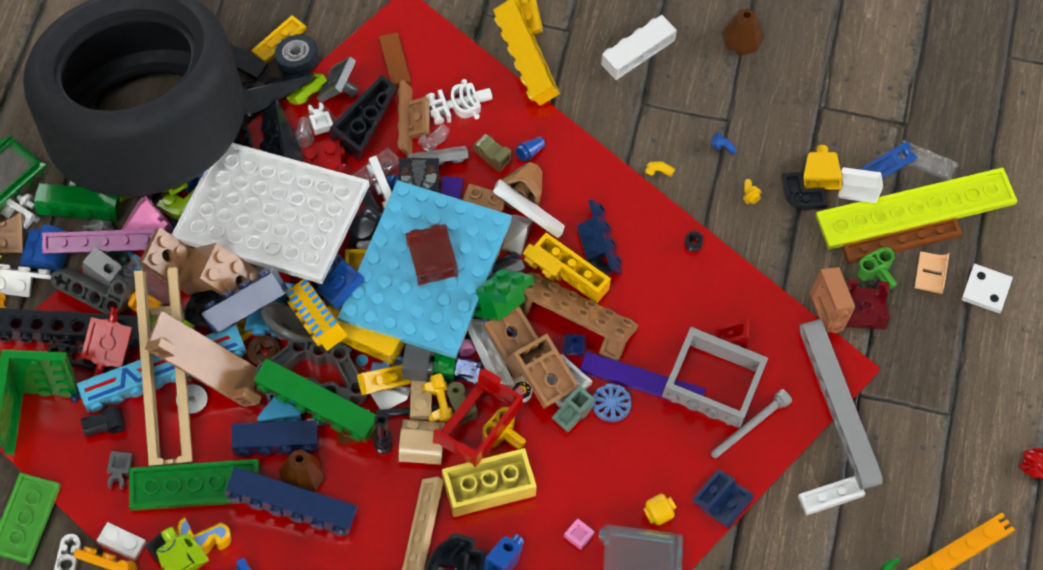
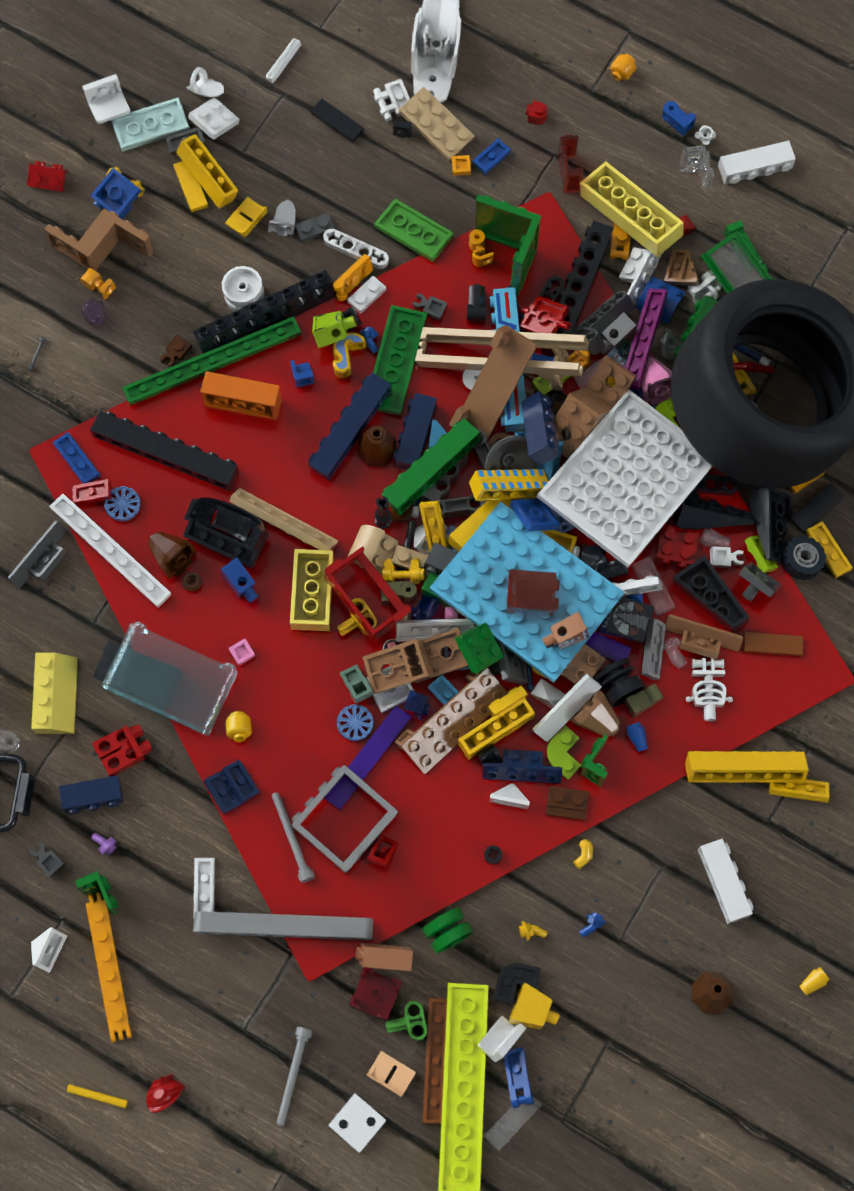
camera: 110 degrees right, 10 degrees up
none -> light grey piece [277,1027,313,1127]
none -> blue plate [360,327,379,354]
none -> green wheel [422,907,474,955]
none -> dark azure plate [428,675,458,706]
none -> light orange leg [469,229,494,267]
none -> white slope [489,783,530,809]
none -> nougat torso [542,612,589,650]
none -> reddish brown plate [546,786,589,821]
none -> lime plate [547,725,581,781]
none -> green bracket [580,734,608,787]
none -> black wheel [593,658,645,708]

